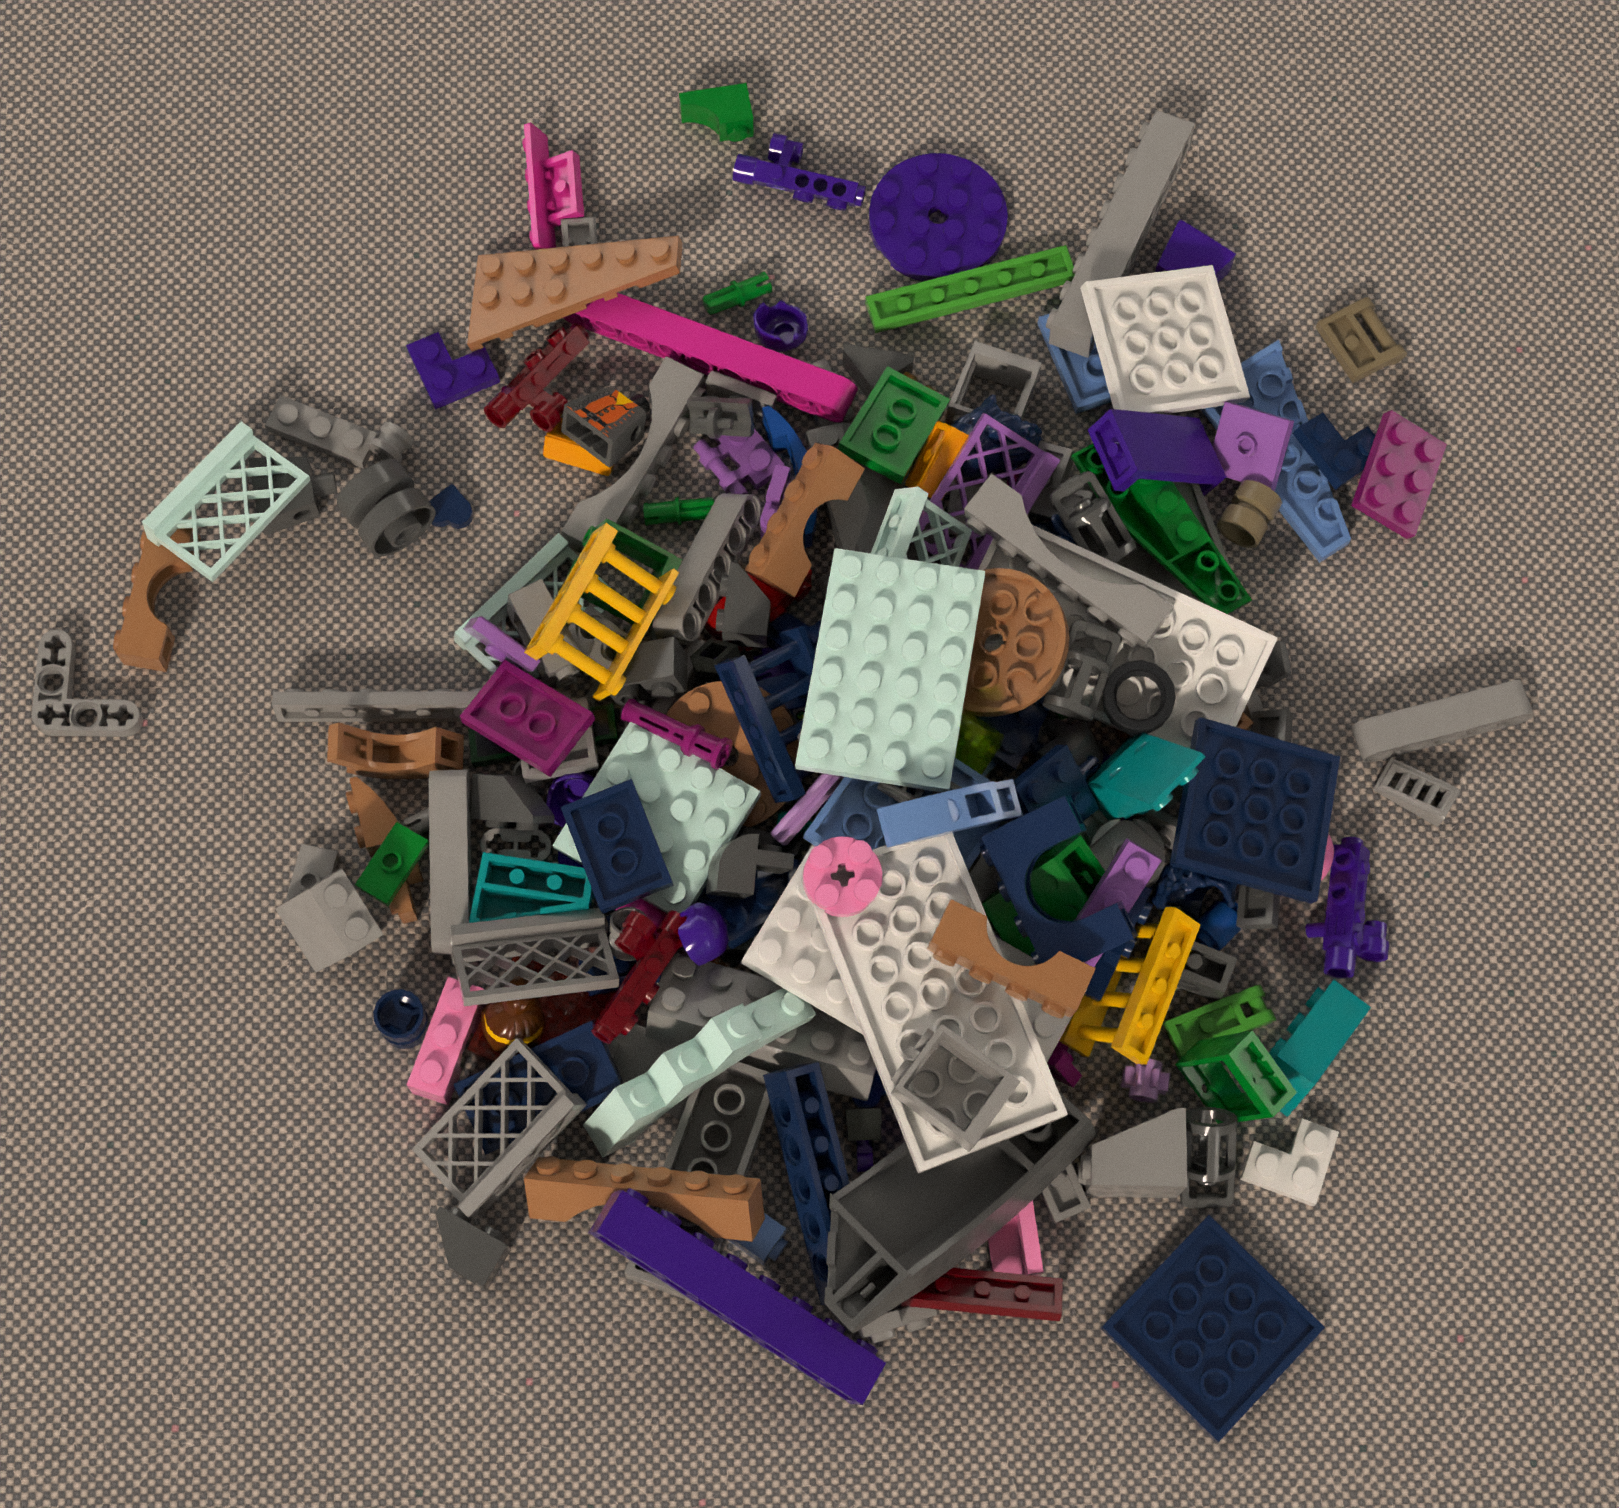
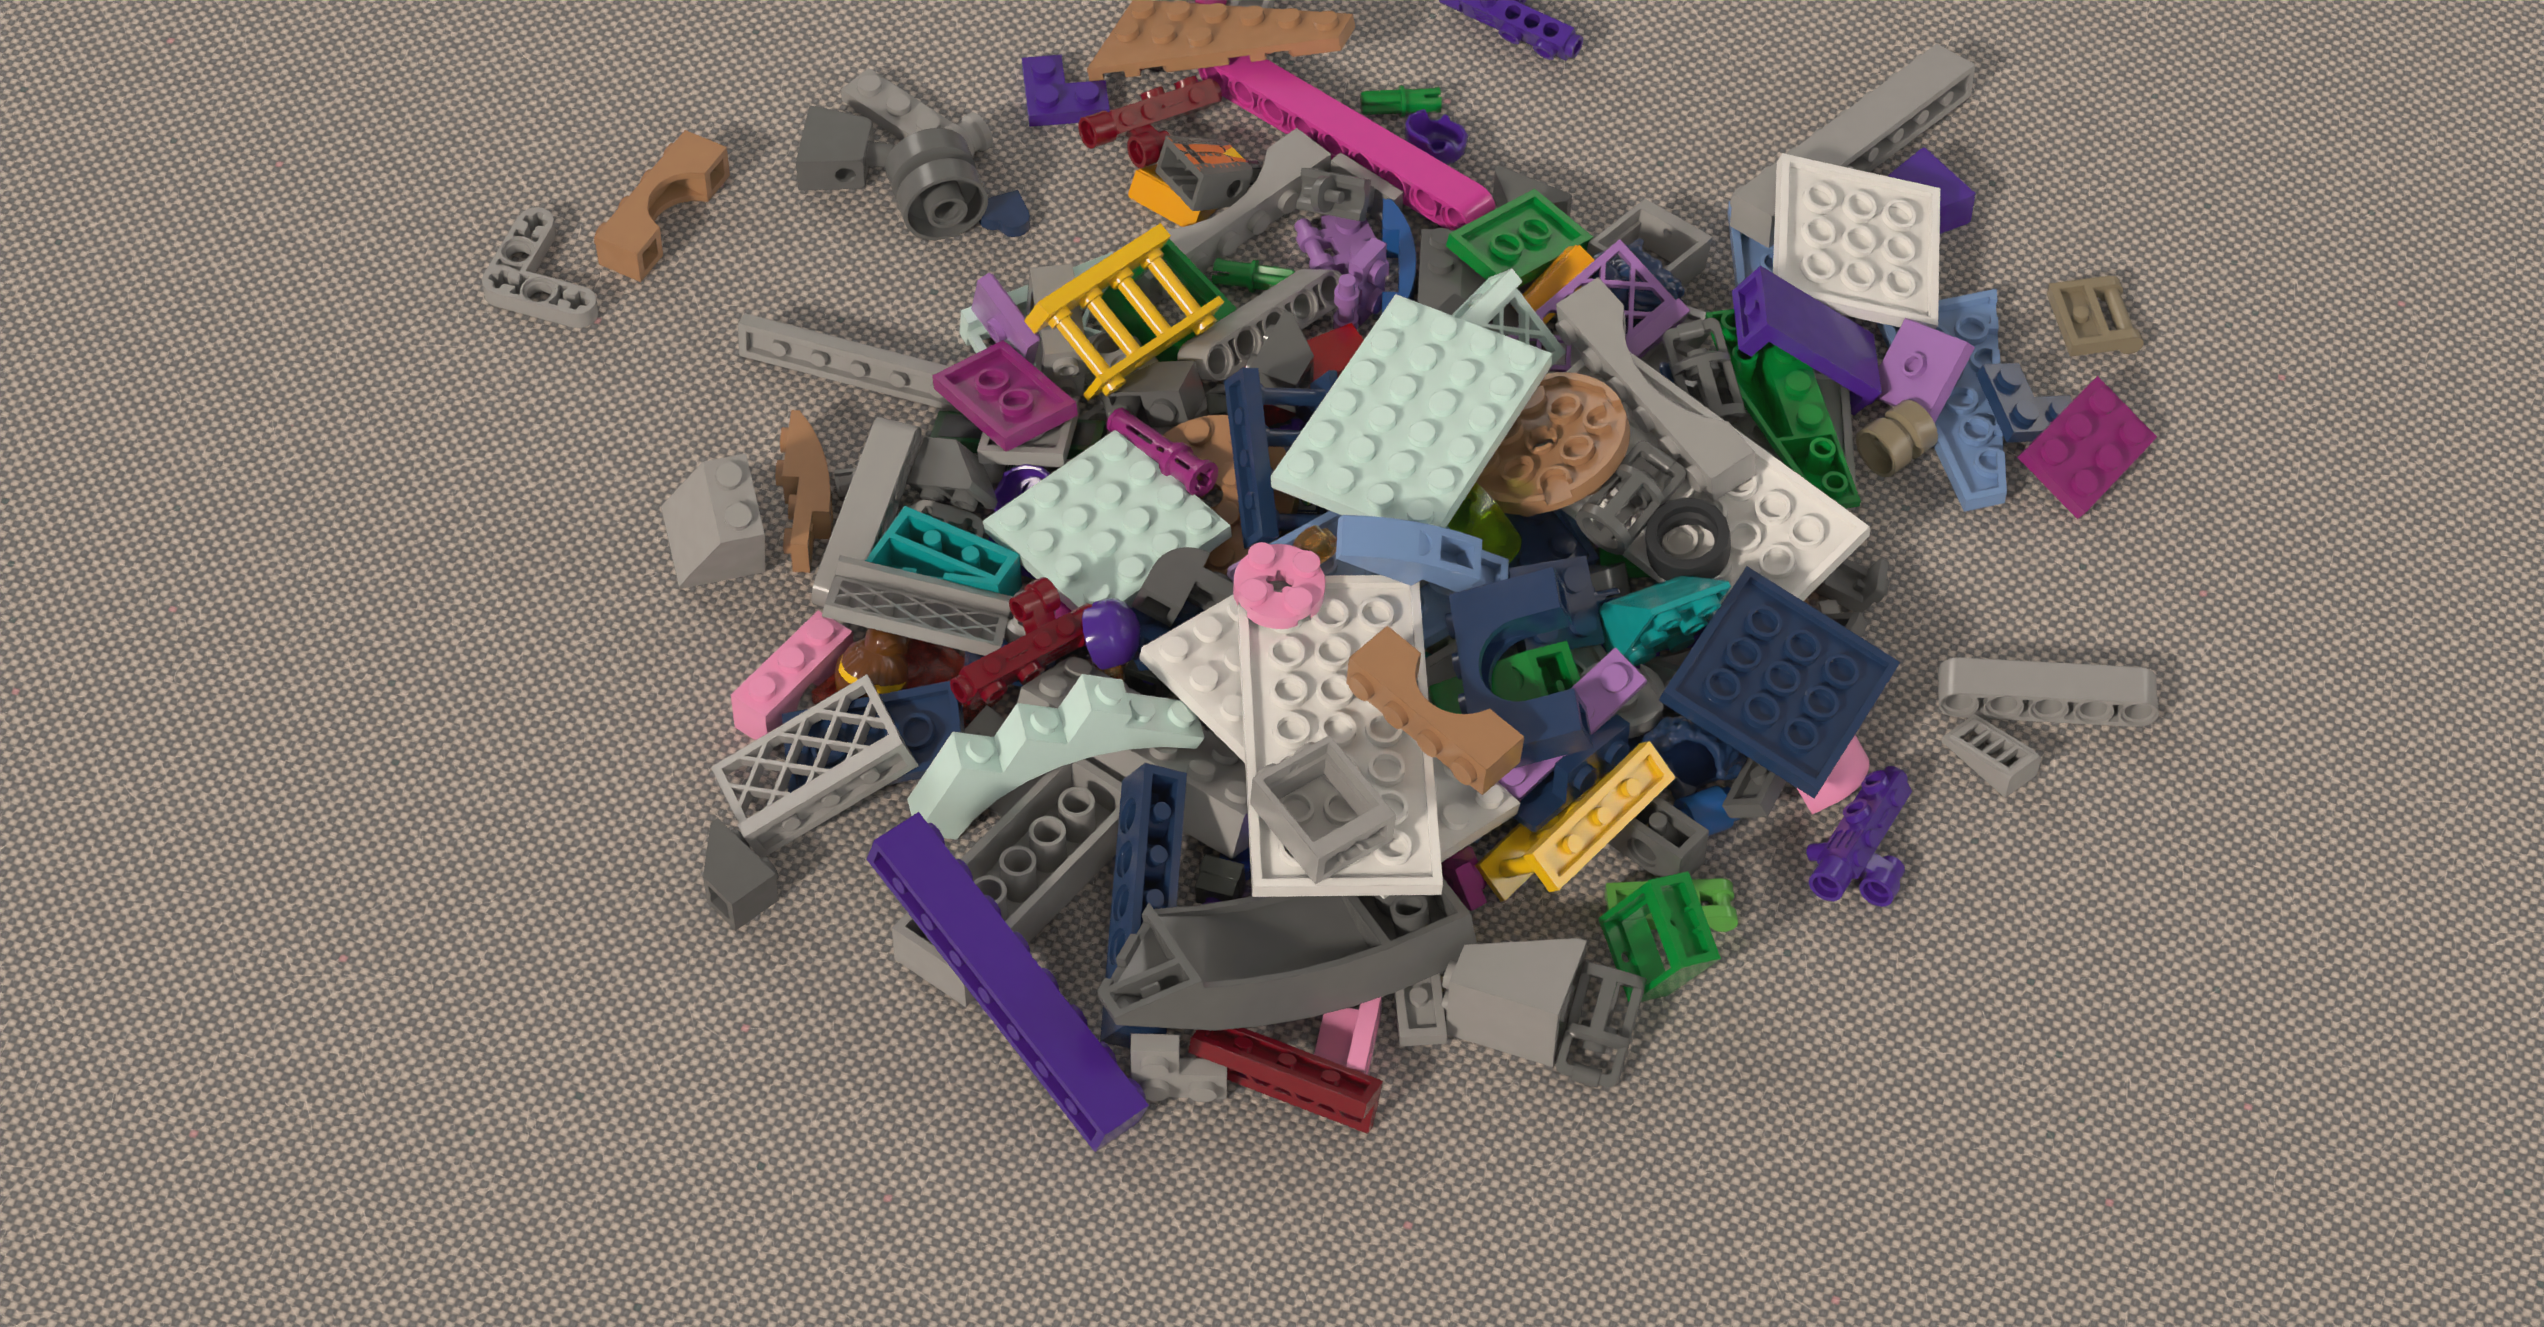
camera: 20 degrees right, 20 degrees down
light aqua fence [142,421,310,582] -> none
medium nougat arch [327,722,464,779] -> none
green plate [355,822,429,907] -> none
dark blue wheel [373,989,430,1049] -> none
medium nougat arch [524,1156,765,1242] -> none
dark blue plate [561,779,674,914] -> none
medium blue brick [727,1213,788,1266] -> none
medium nougat arch [744,443,865,597] -> none
bright green plate [865,245,1075,333] -> none
dark purple plate [869,153,1008,282] -> none
dark blue plate [1100,1215,1325,1443] -> none
lavender gear [1121,1059,1170,1103] -> none
white plate [1240,1118,1339,1206] -> none
teal wedge [1269,980,1371,1117] -> none
none -> clear orange tile [1292,525,1337,564]

